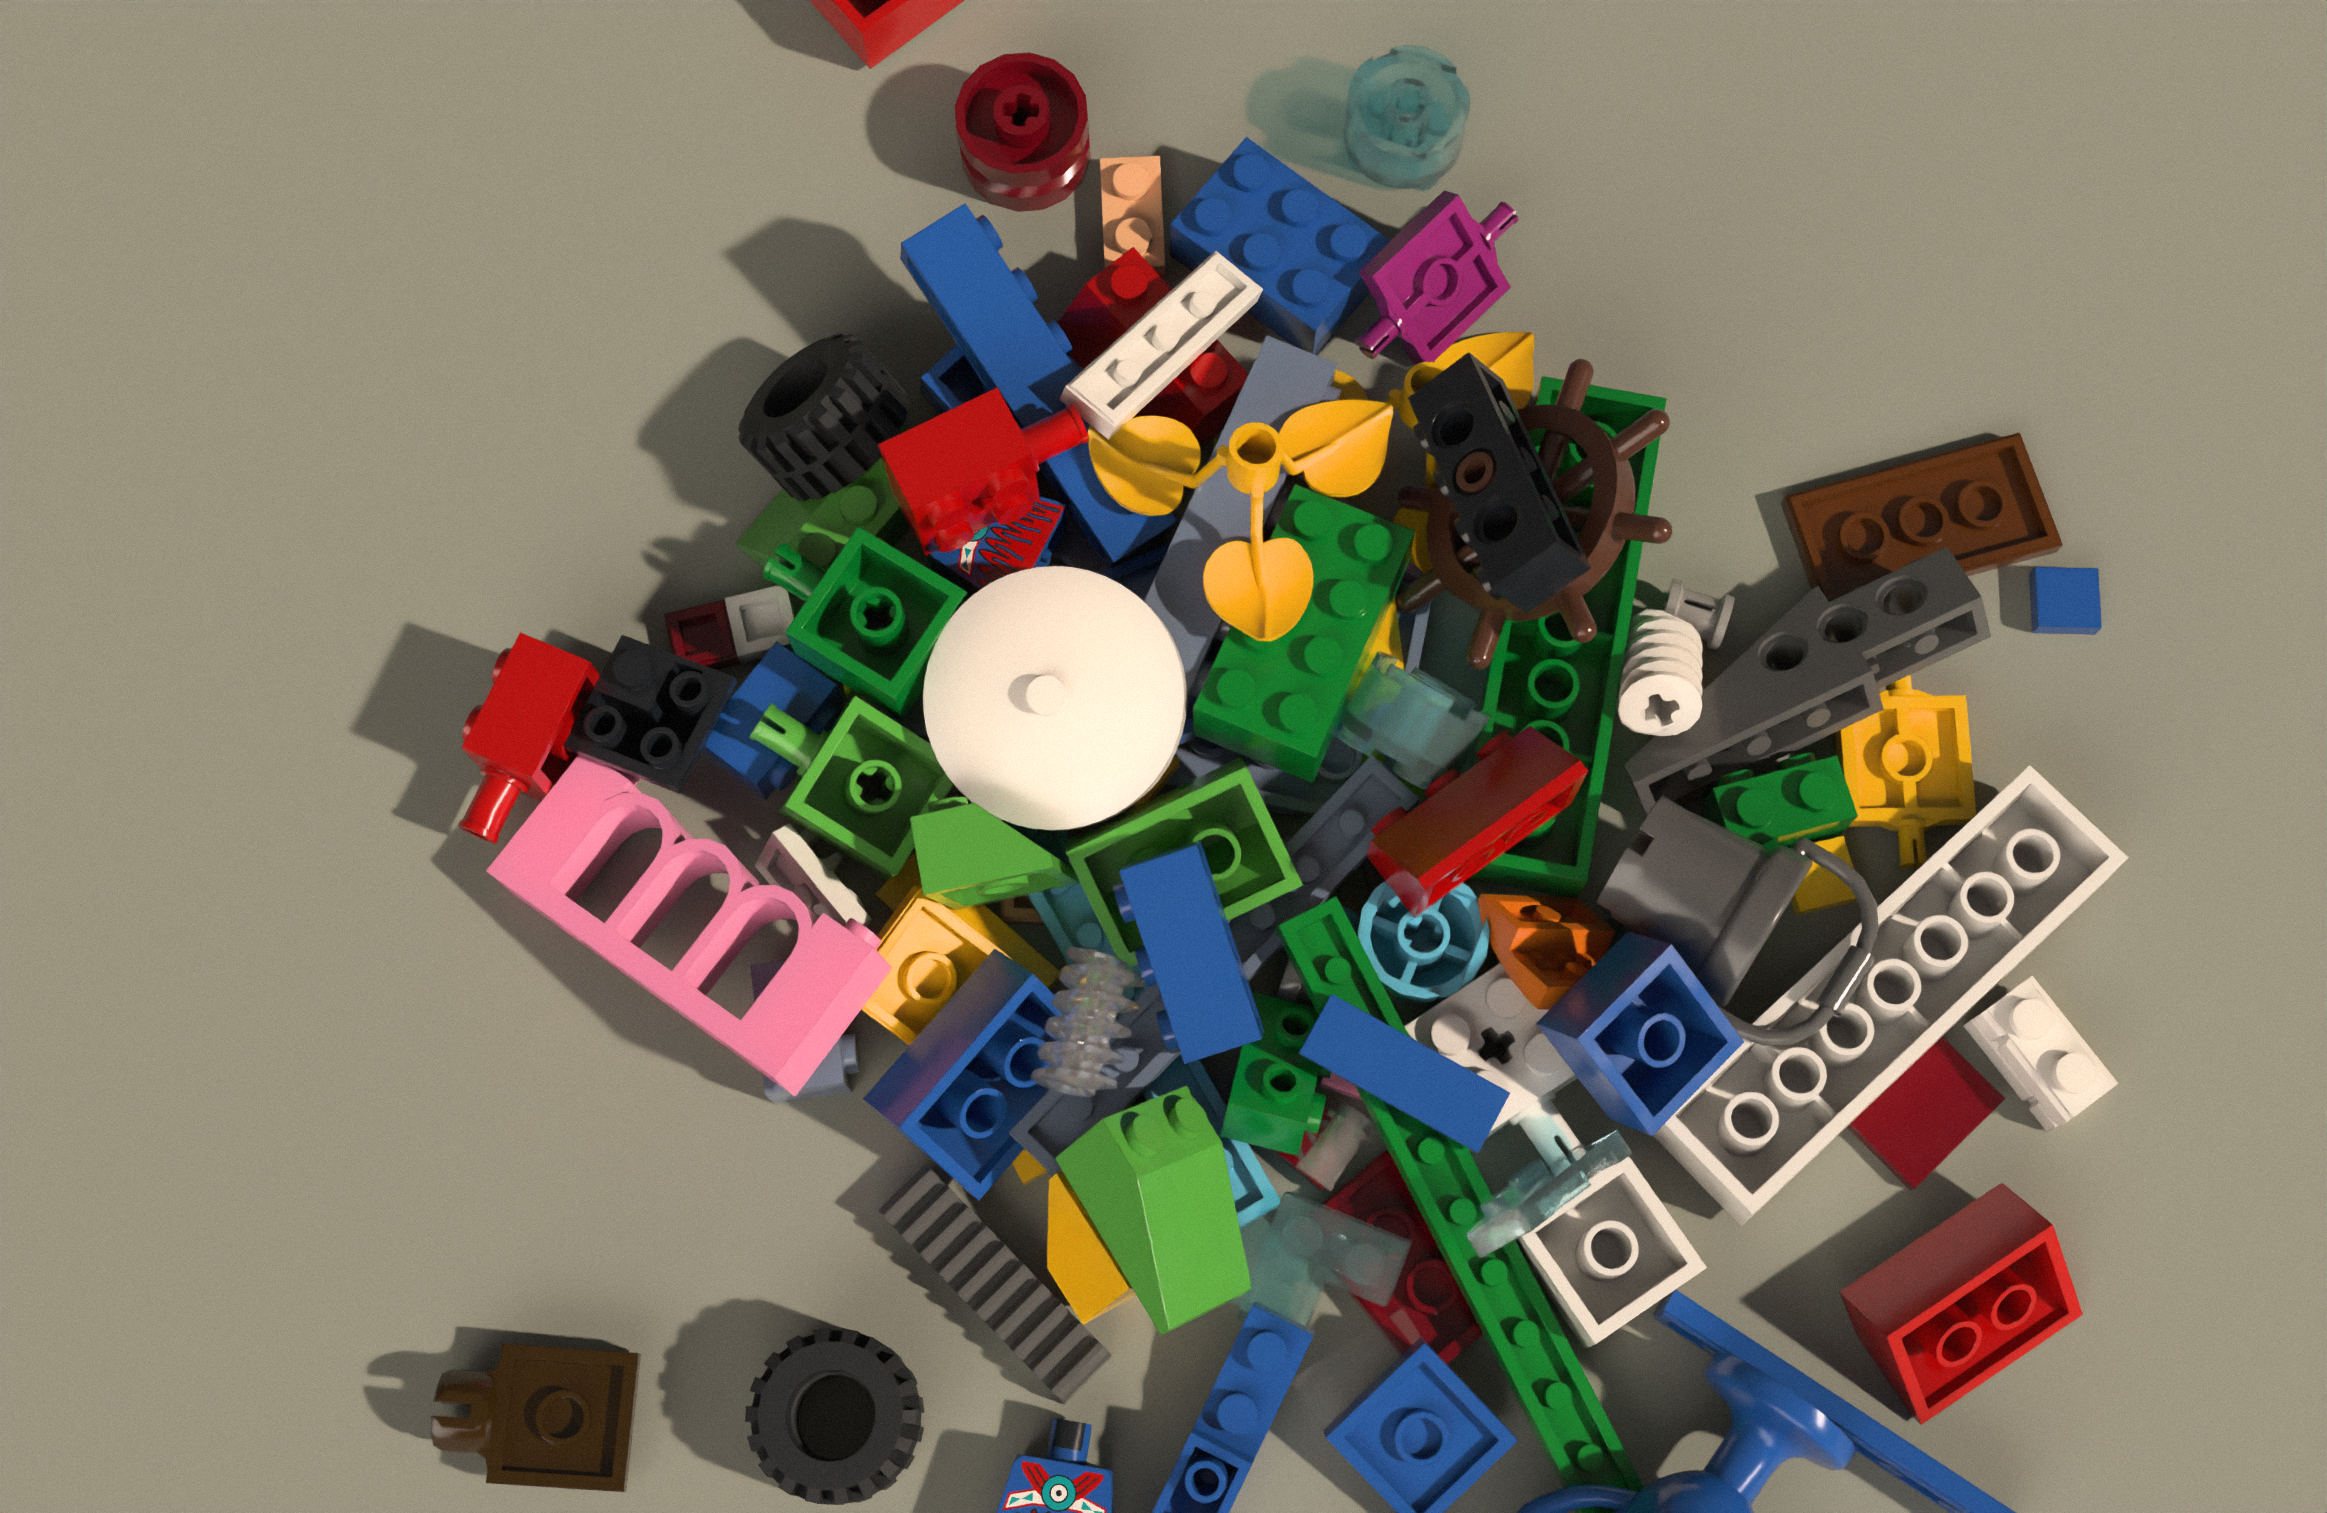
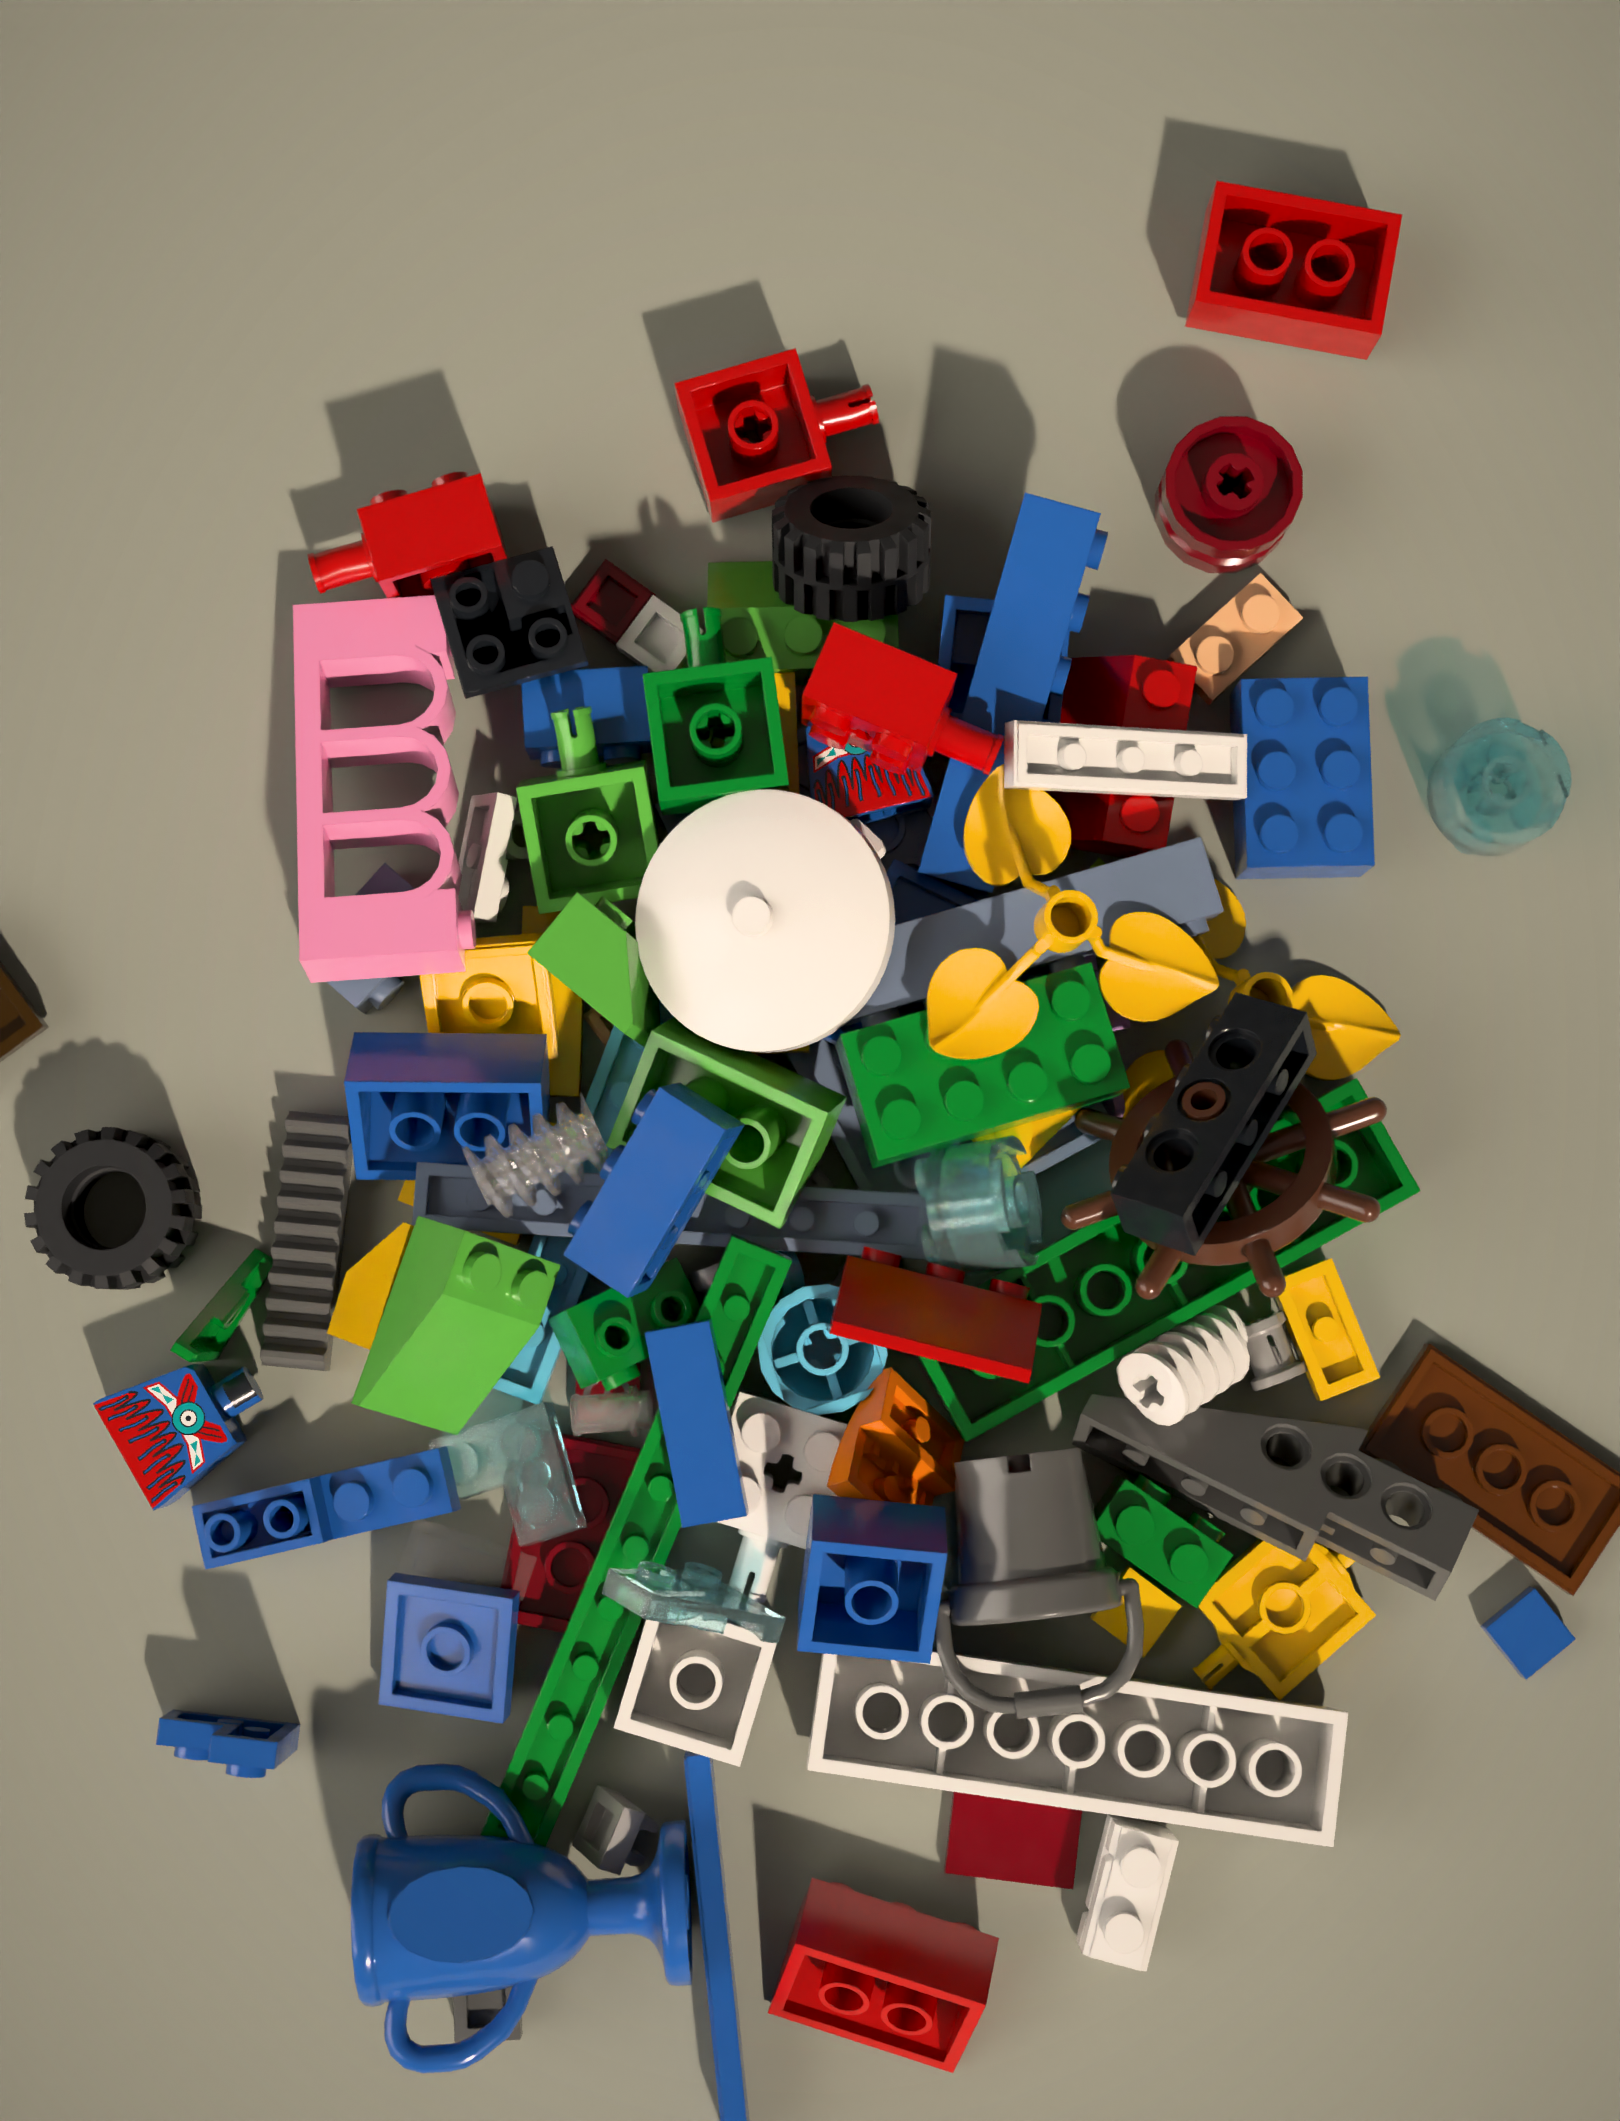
camera: 45 degrees right, 10 degrees up
magenta plate [1355,190,1519,364] -> none
none -> green tile [170,1248,273,1362]
none -> light grey tile [572,1785,659,1875]
none -> red brick [674,348,879,523]
none -> yellow plate [1275,1258,1380,1401]

